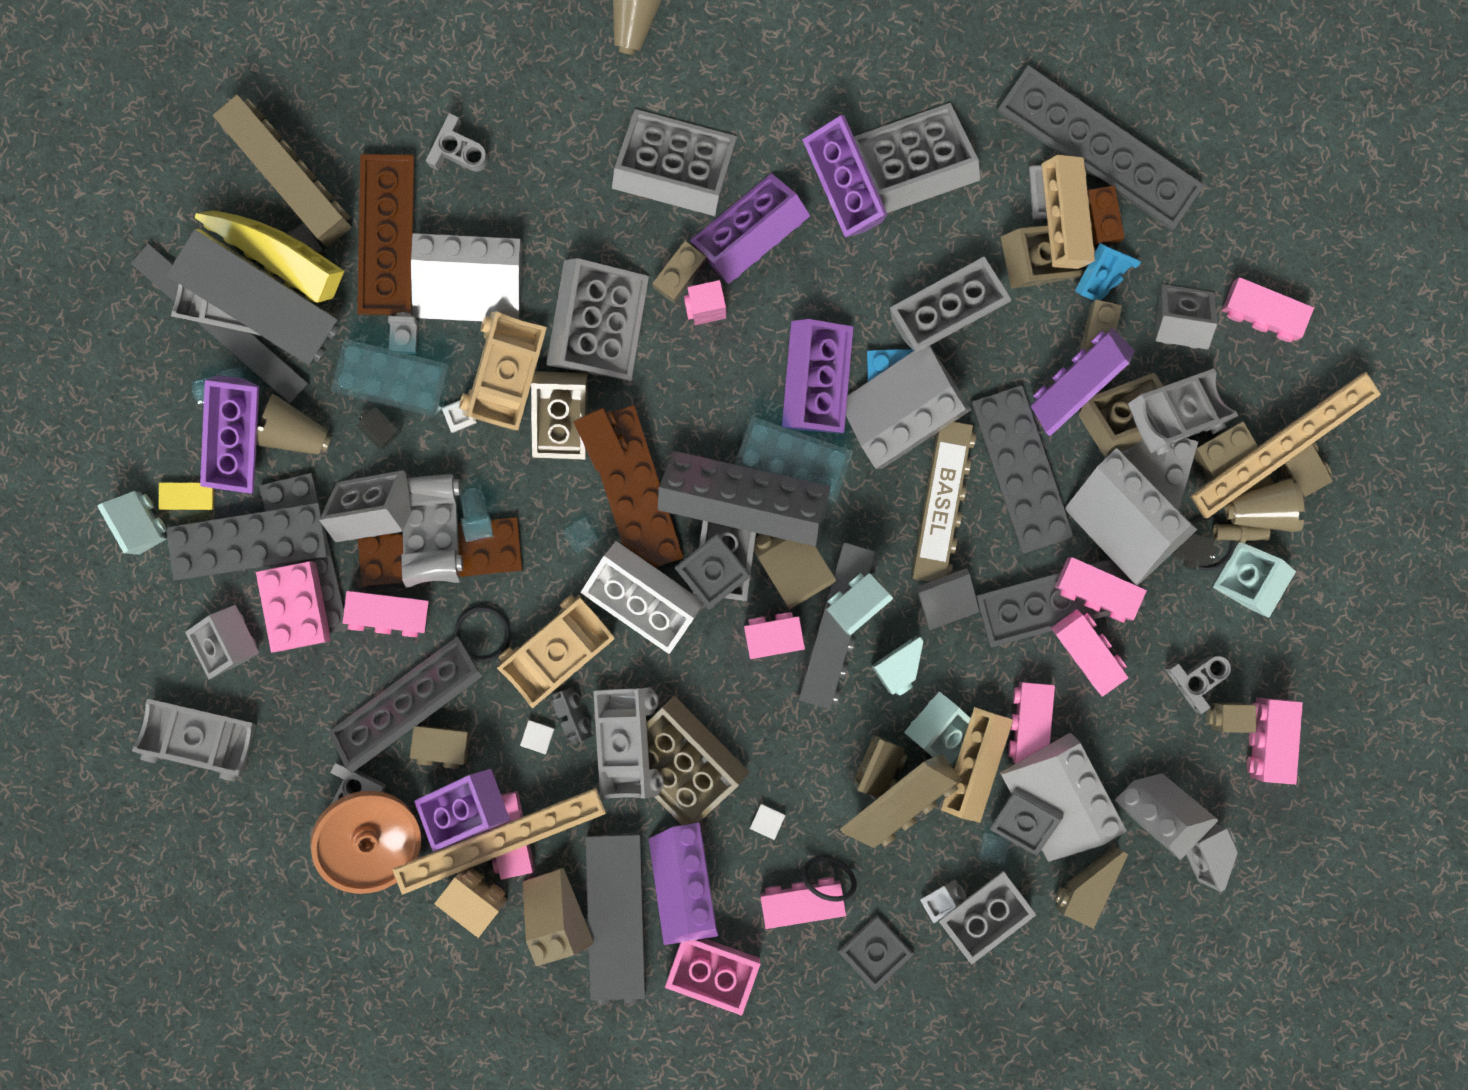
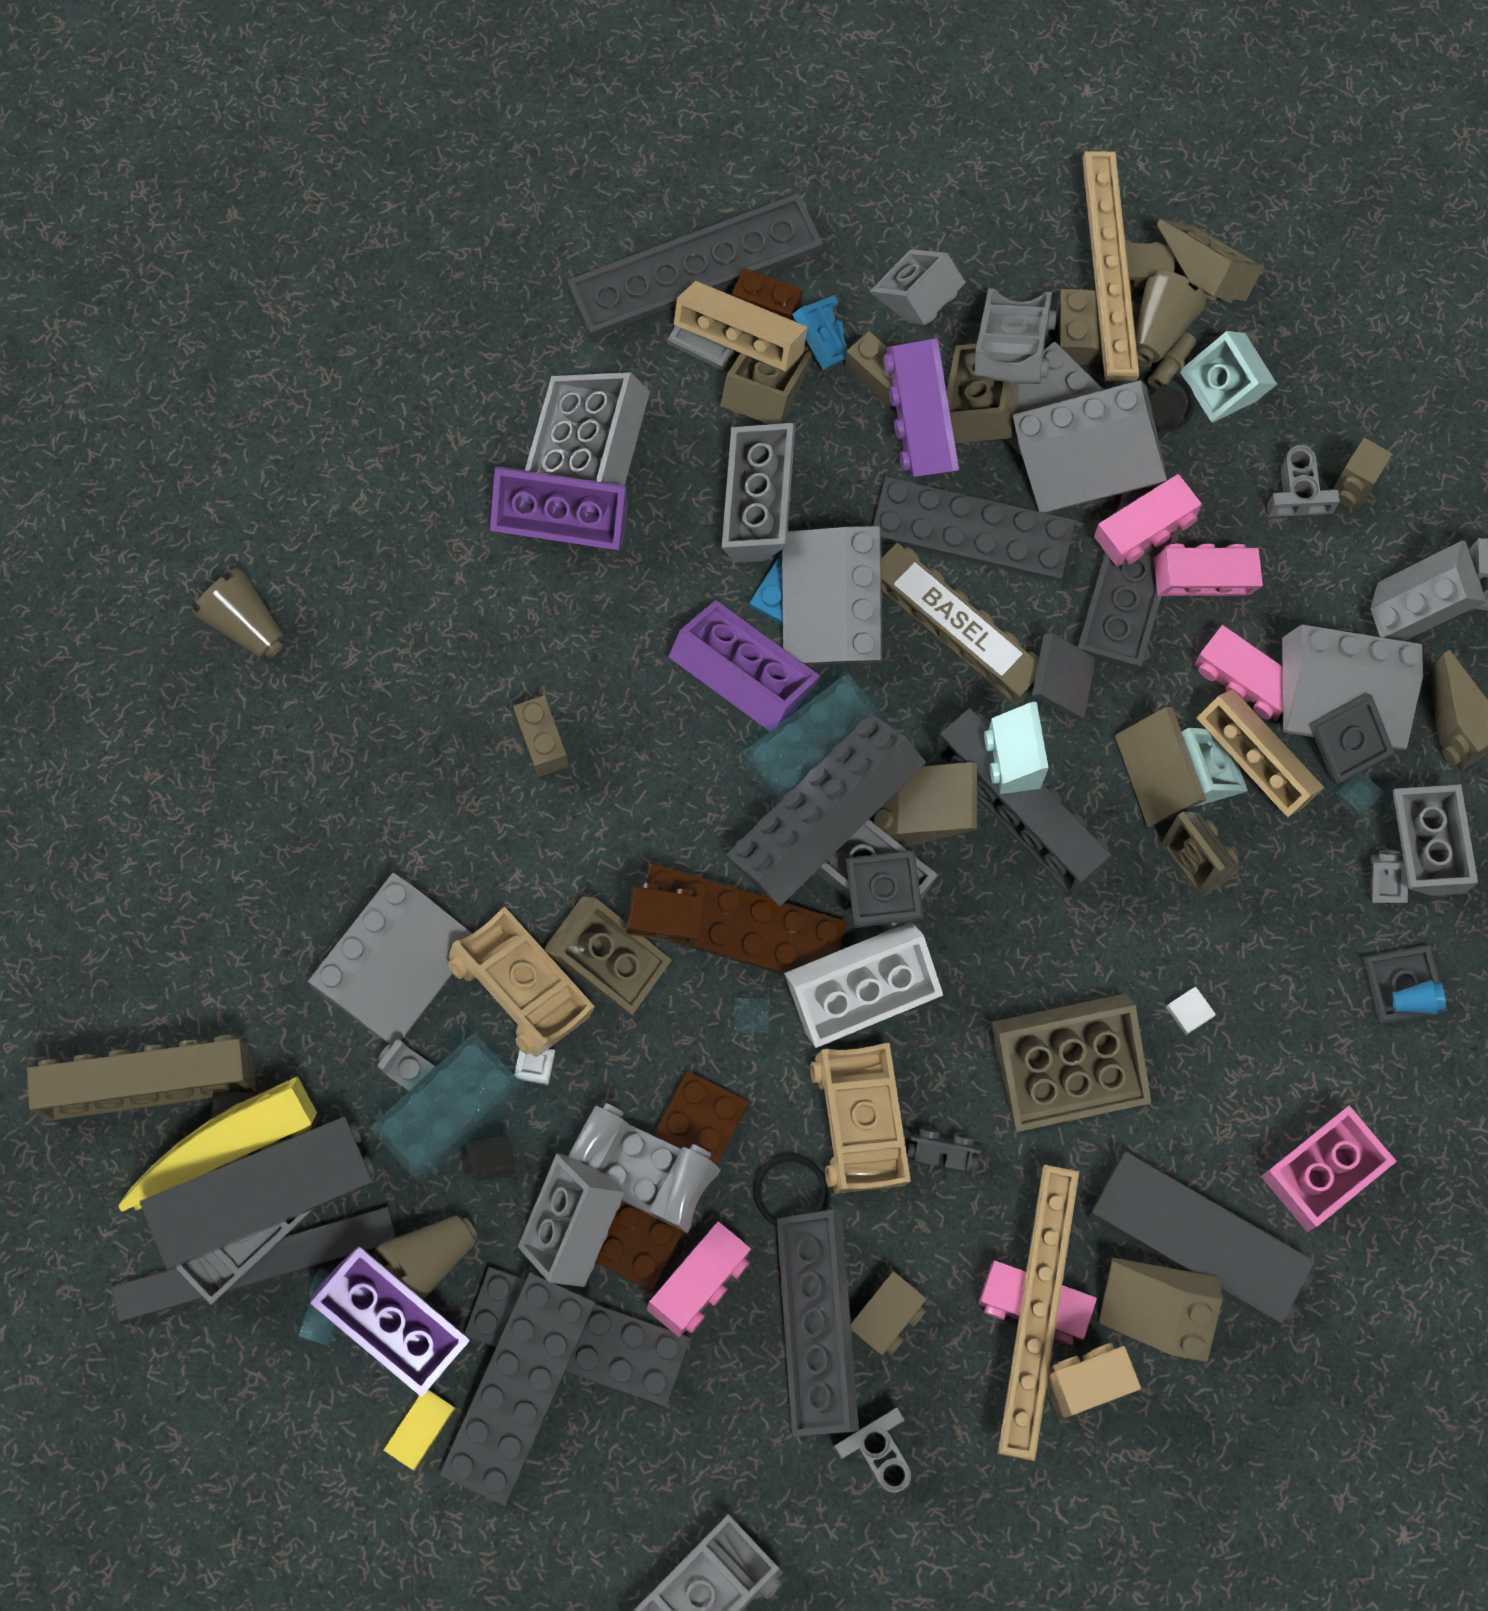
camera: 55 degrees left, 15 degrees down
light aqua slope [97,491,167,555] -> none
light grey slope [185,605,259,680] -> none
bright pink brick [256,562,331,653] -> none
nougat dish [310,791,421,894] -> none
reddish brown plate [357,154,415,316] -> none
medium lavender brick [414,769,510,852] -> none
light grey tile [426,113,488,172] -> none
clear light blue piece [461,488,493,542] -> none
white tile [520,720,555,754] -> none
light grey slope [546,258,649,381] -> none
light grey piece [593,688,664,799] -> none
light grey slope [612,109,737,216] -> none
medium lavender slope [649,823,718,945] -> none
bright pink brick [684,280,726,325] -> none
medium lavender slope [690,173,810,284] -> none
bright pink brick [744,612,805,659] -> none
bright pink brick [760,877,846,929] -> none
black tyre [802,856,857,902] -> none
dark tan slope [840,754,962,848] -> none
light aqua slope [871,636,923,696] -> none
bright pink brick [1221,277,1314,342] -> none
bright pink brick [1246,697,1303,785] -> none
none -> dark tan tile [1115,707,1206,827]
none -> dark tan slope [1157,219,1264,303]
none -> dark azure cone [1391,980,1446,1014]

